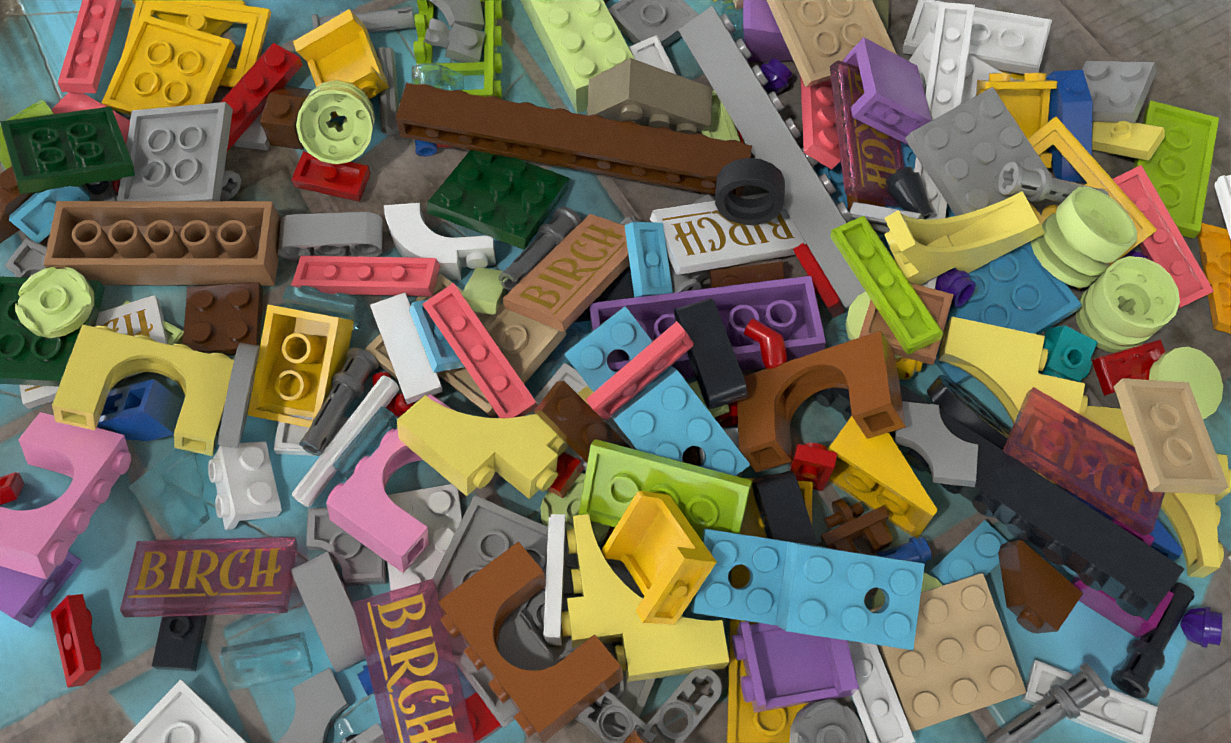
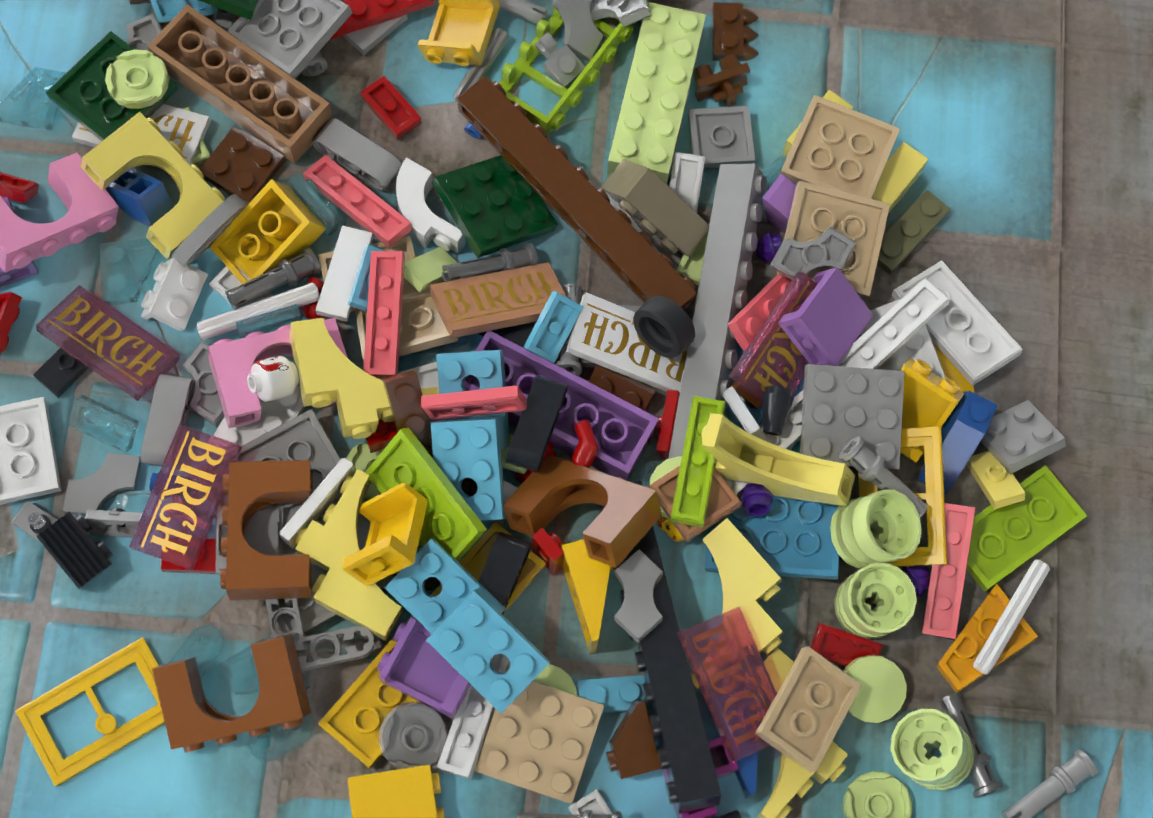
camera: 30 degrees right, 5 degrees up
reddish brown slope [260,86,312,150] -> none
yellowish green wheel [296,80,375,164] -> none
clear light blue plate [411,64,464,90] -> none
reddish brown hips [818,498,893,553] -> none
blue pin [877,536,932,566] -> none
black piece [927,375,1027,460] -> none
teal brick [1038,325,1098,382] -> none
none -> white head [247,356,299,402]
none -> light grey tile [769,226,857,283]

